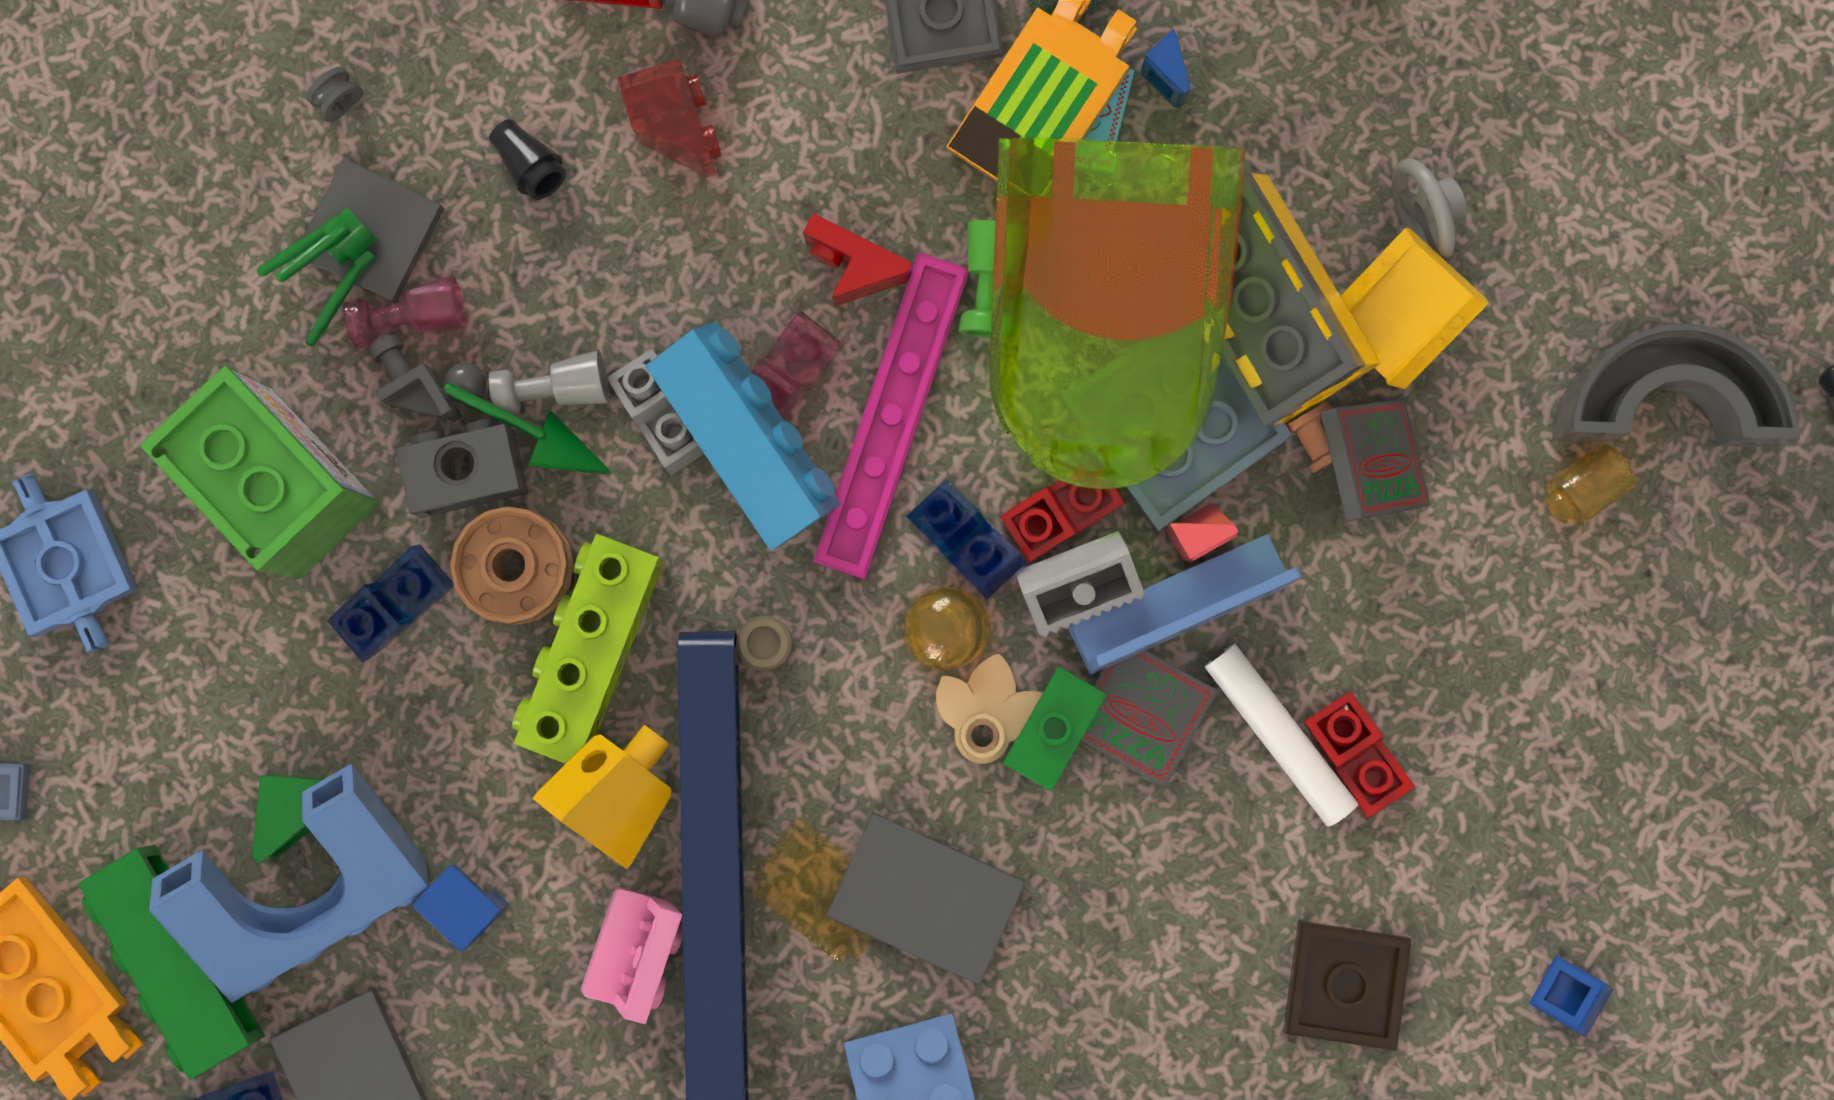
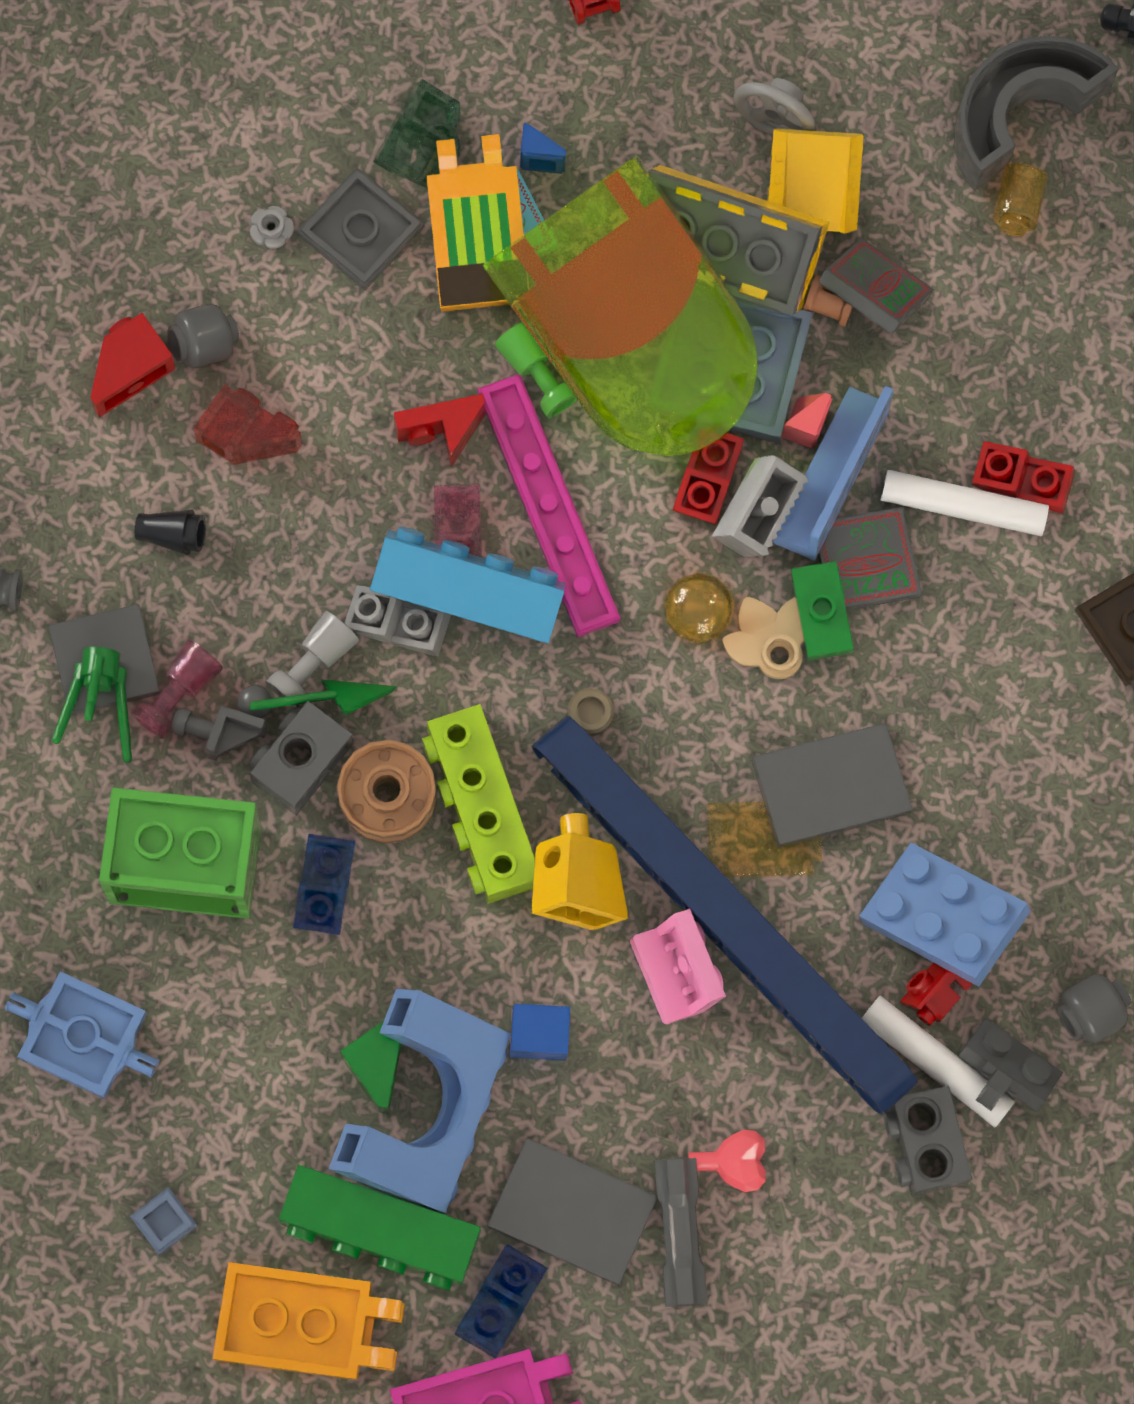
camera: 50 degrees left, 10 degrees down
clear blue slope [906,479,1027,600] -> none

